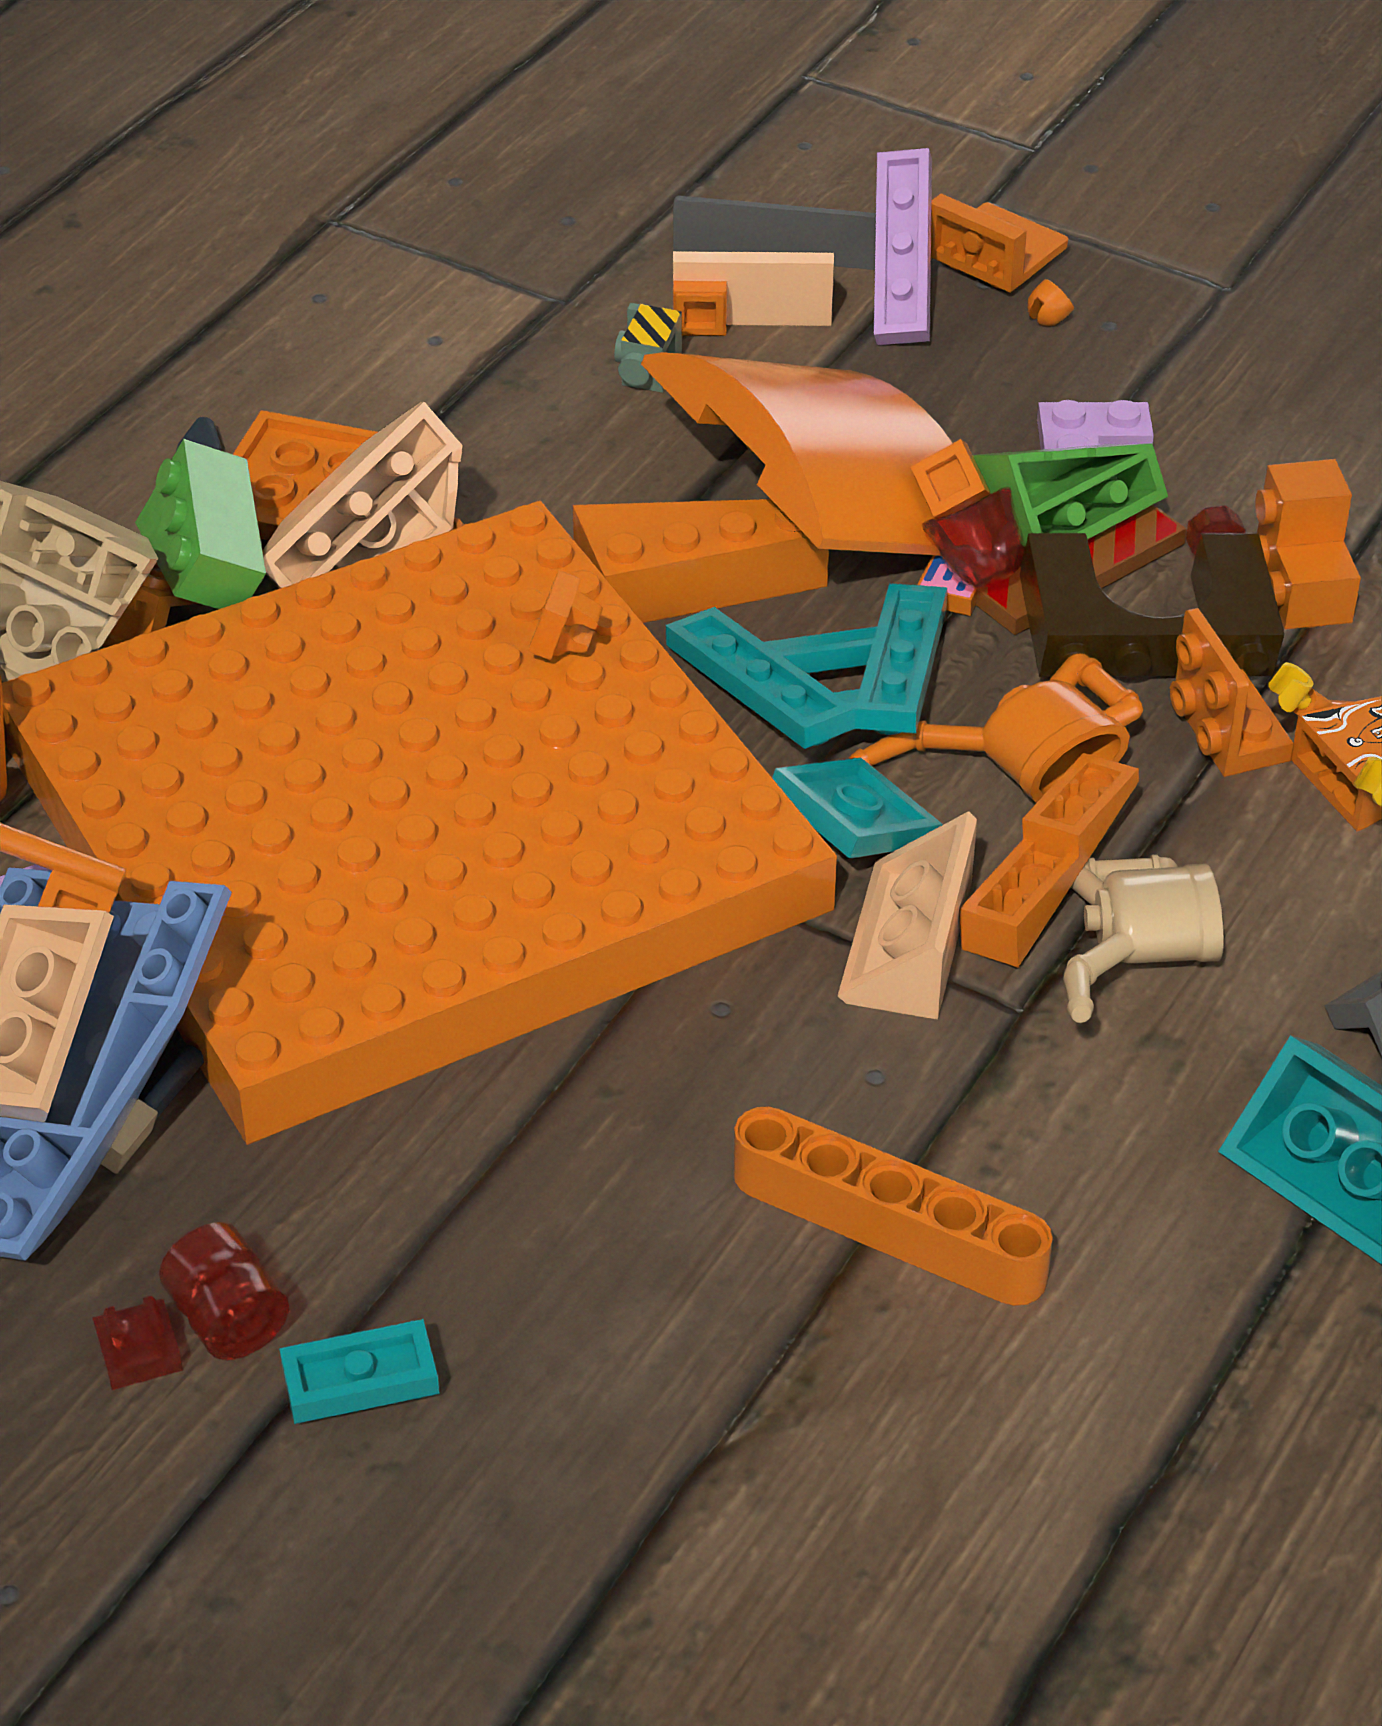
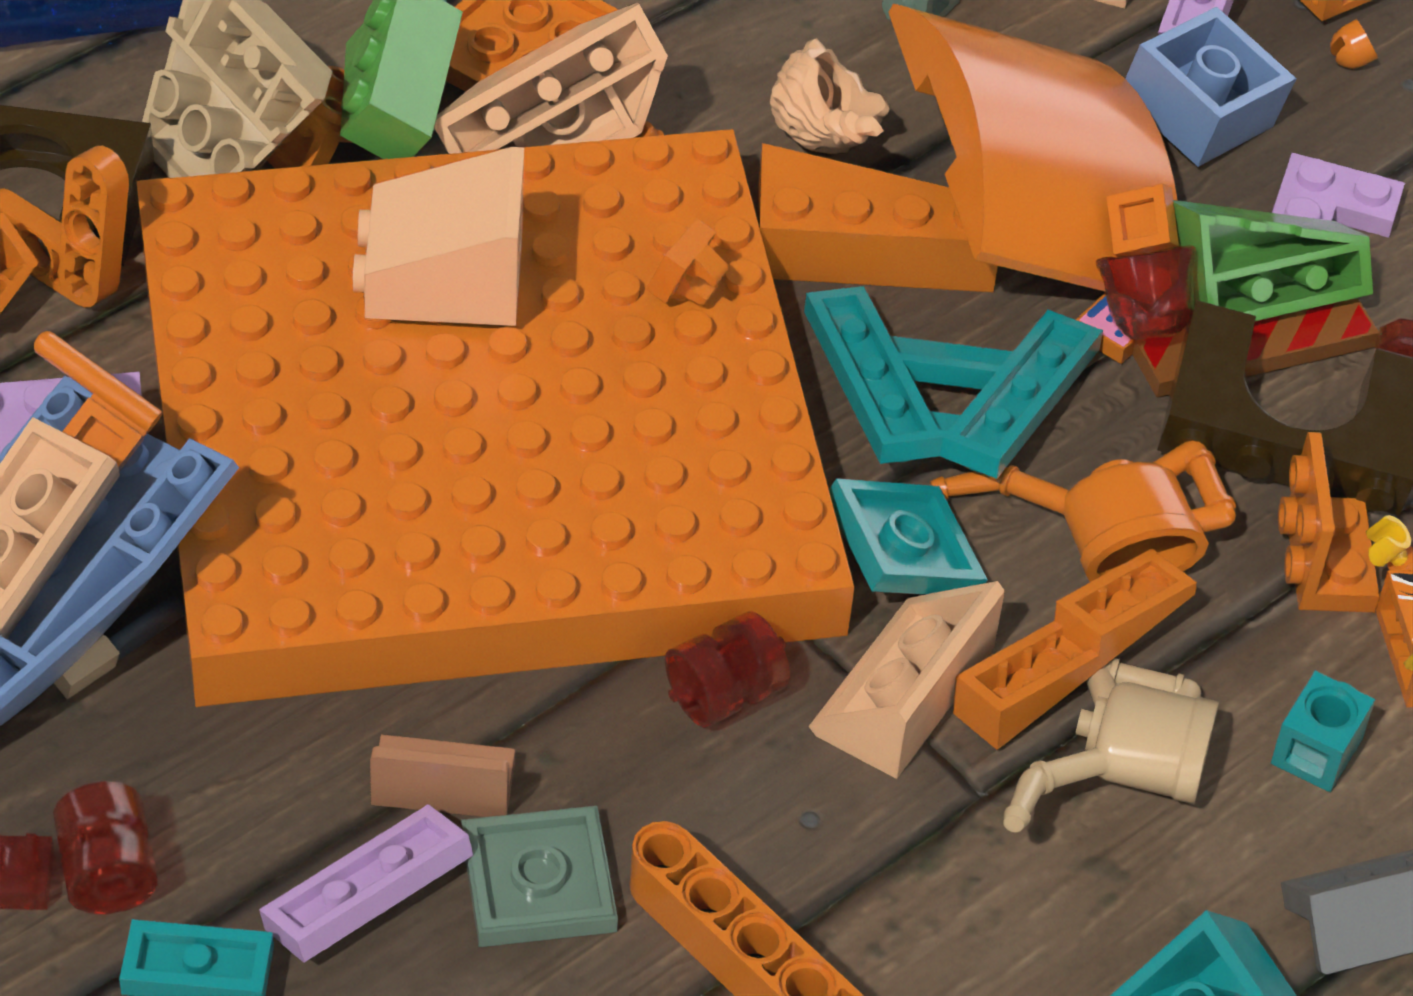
camera: 15 degrees right, 5 degrees up
none -> lavender plate [259,804,473,963]
none -> light nougat slope [353,147,524,326]
none -> nougat panel [370,734,515,817]
none -> sand green tile [461,806,618,947]
none -> clear red wheel [665,611,790,728]
none -> light nougat hair [770,38,890,154]
none -> medium blue brick [1125,6,1297,167]
none -> teal brick [1270,670,1376,793]

